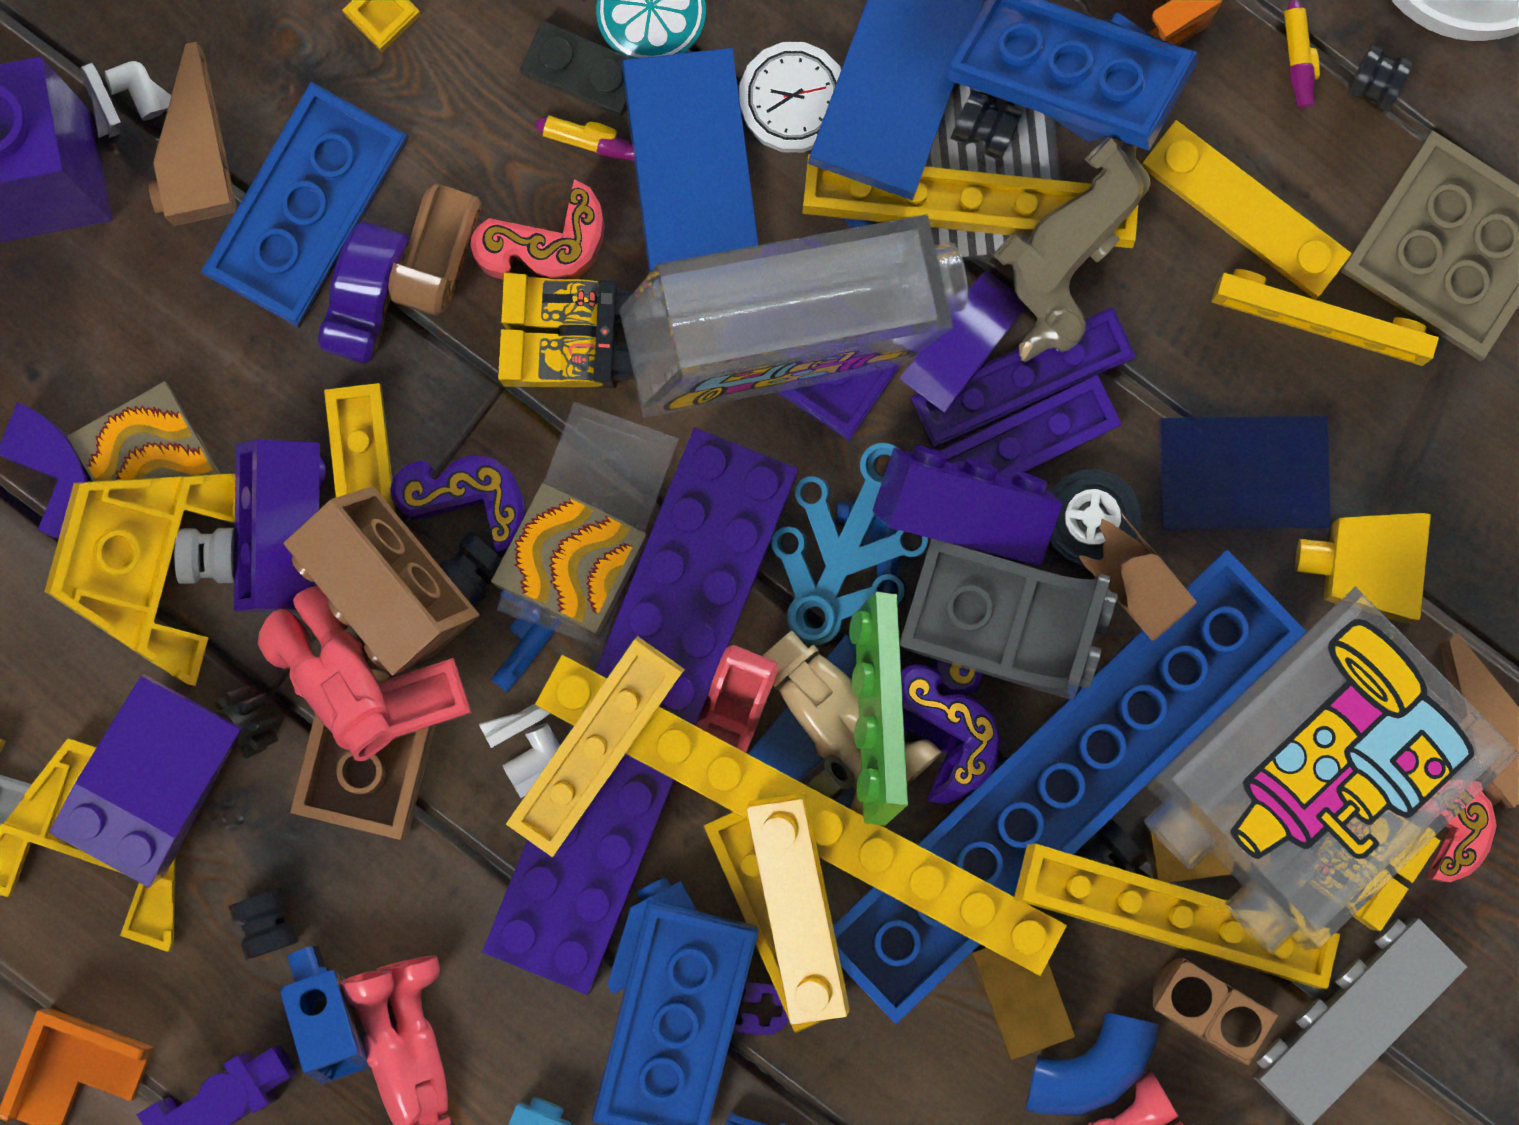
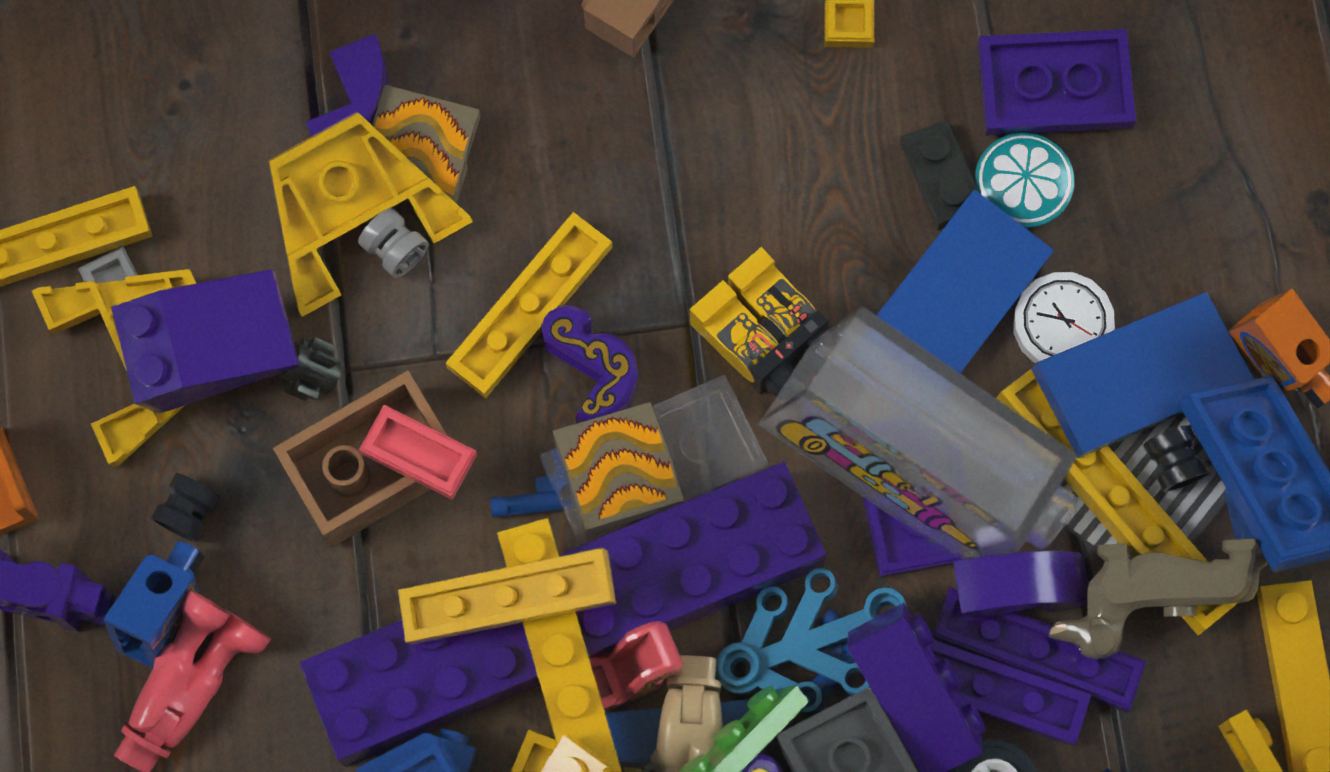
camera: 45 degrees right, 10 degrees down
blue tile [201,82,409,328] -> none
dark purple brick [234,439,325,614] -> none
coral piece [258,585,393,761] -> none
medium nougat brick [283,486,480,676] -> none
dark purple animal [318,221,409,364] -> none
medium nougat animal [388,183,482,316] -> none
black wheel [439,531,502,609] -> none
coral animal [470,179,605,280] -> none
white piece [479,704,560,798] -> none
yellow piece [535,116,634,161] -> none

